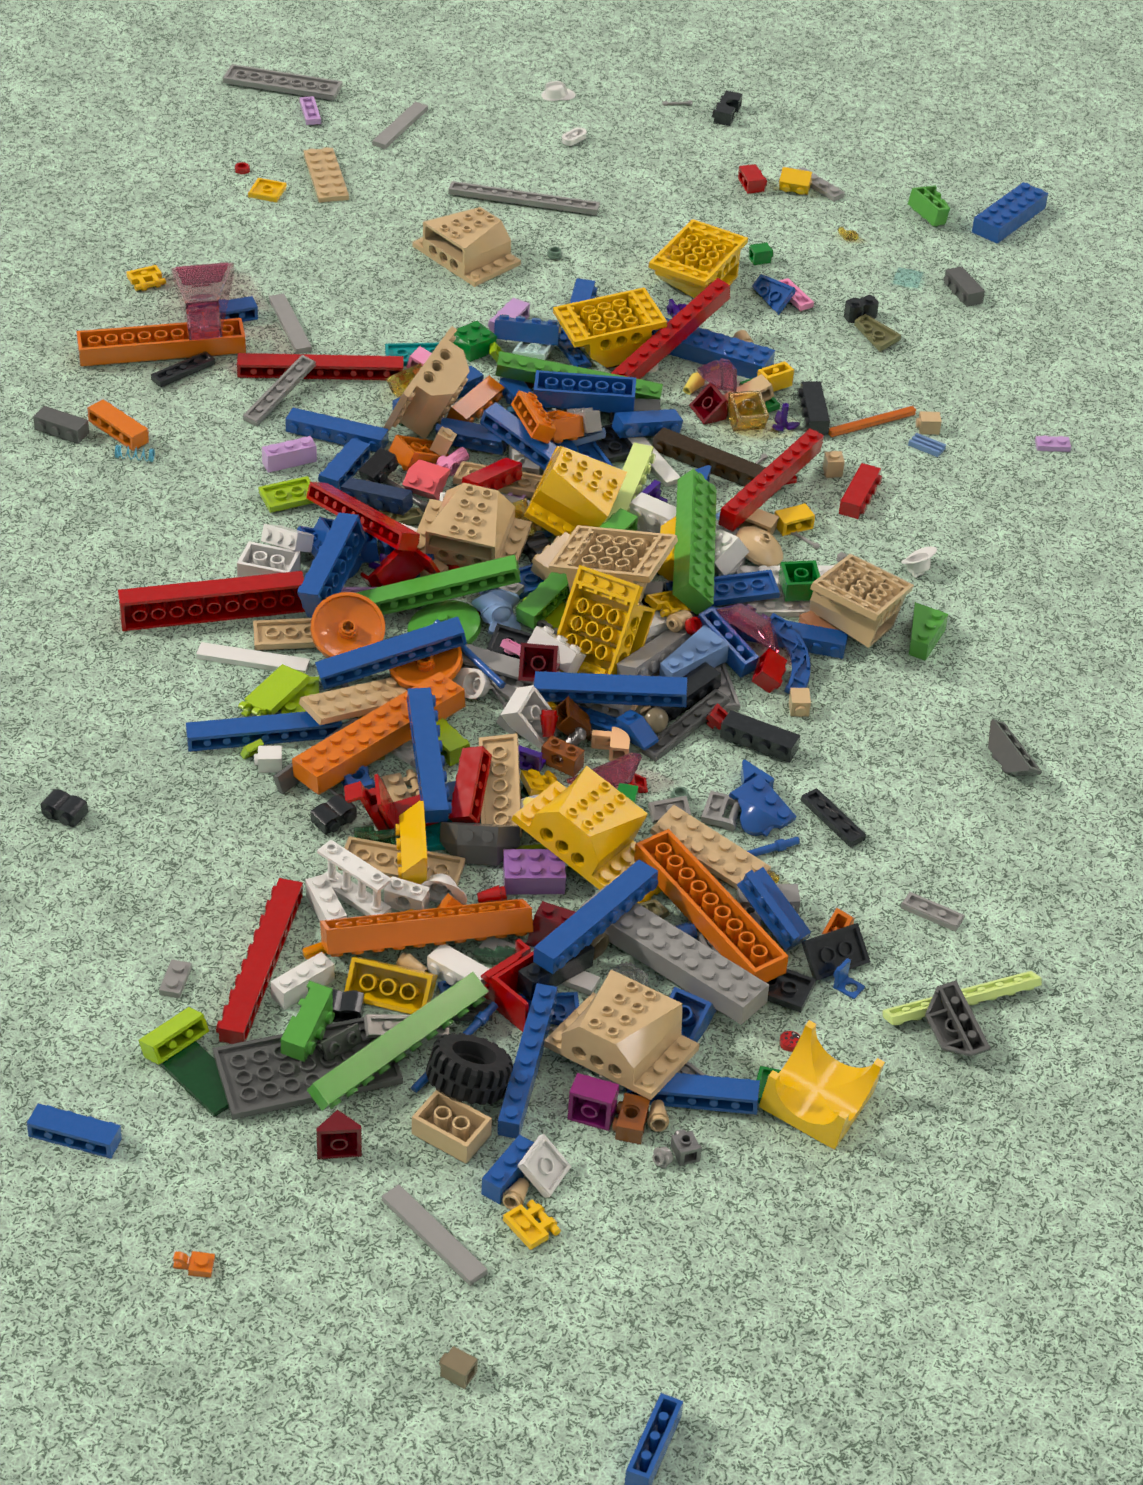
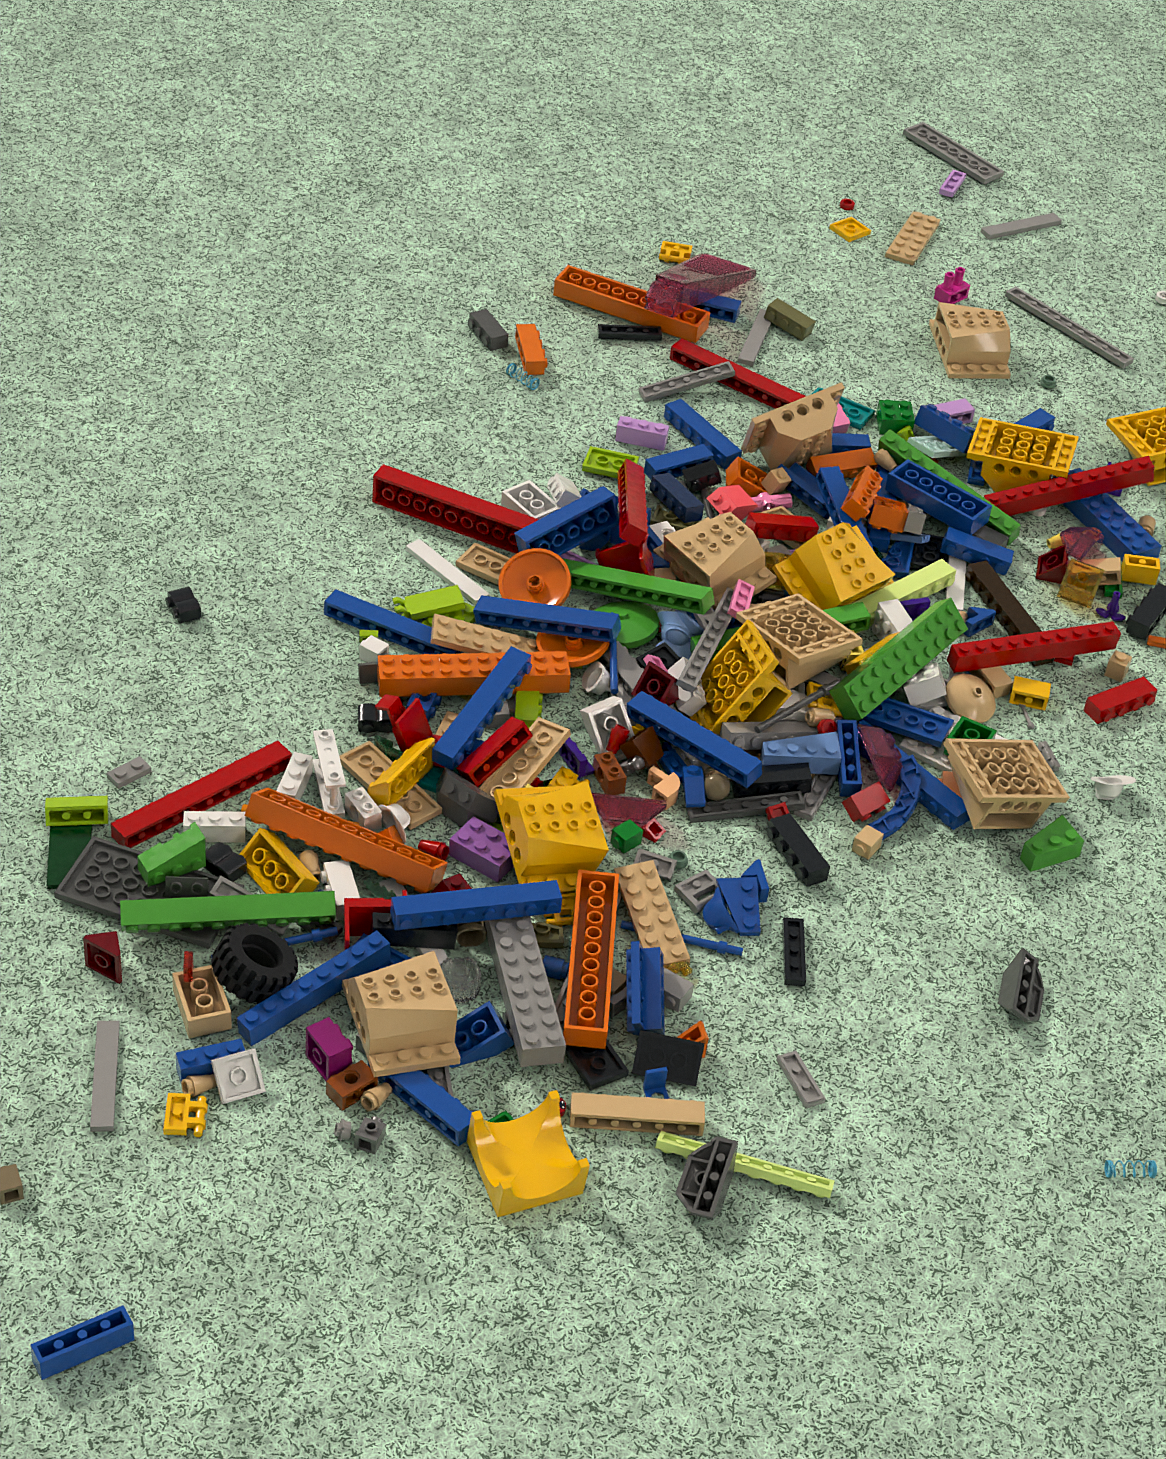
camera: 35 degrees right, 0 degrees up
none -> clear red tile [183,951,194,982]
none -> tan brick [569,1092,705,1136]
none -> light grey plate [676,587,734,693]
none -> bright pink plate [727,579,755,619]
none -> dark grey bar [754,679,840,733]
none -> olive brick [764,298,816,341]
none -> tan cone [873,449,898,472]
none -> dark pink brick [934,267,970,304]

